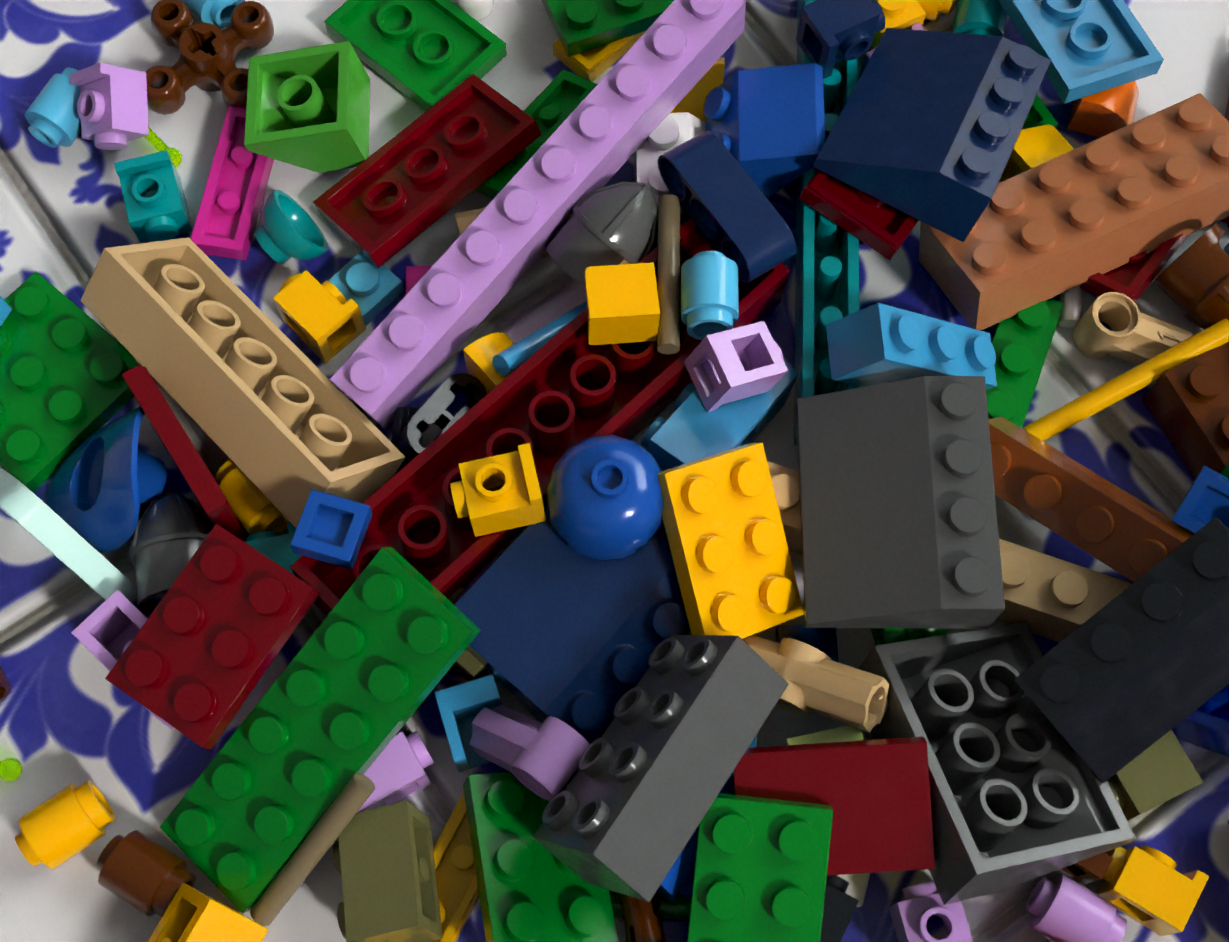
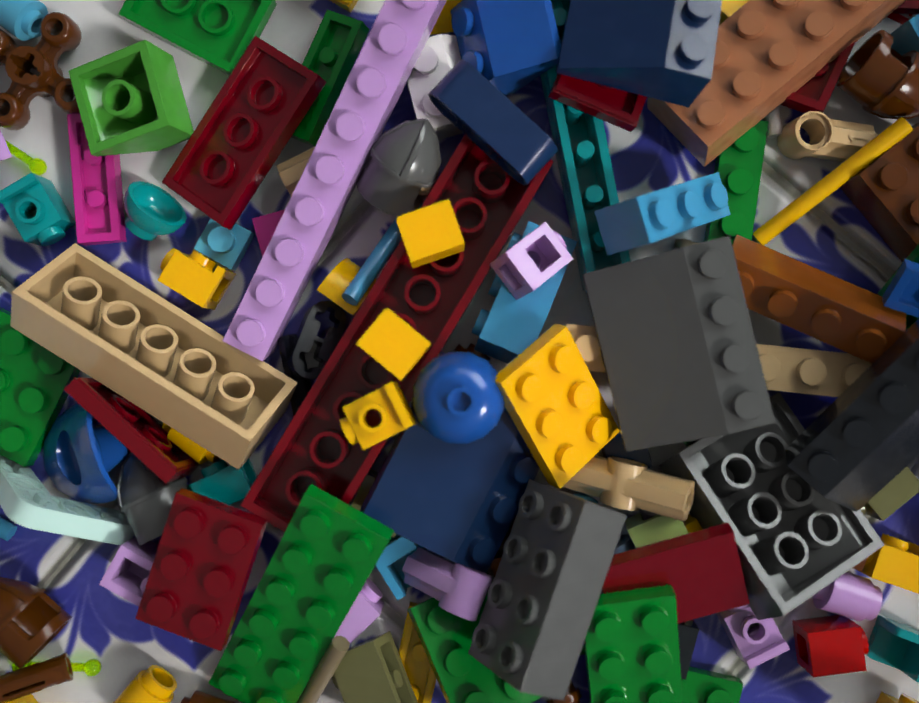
camera: 10 degrees left, 20 degrees up
blue plate [290,489,373,570] -> none
dark tan bar [657,194,680,354] -> none
medium azure brick [681,251,739,340] -> none
none -> yellow panel [356,309,432,381]

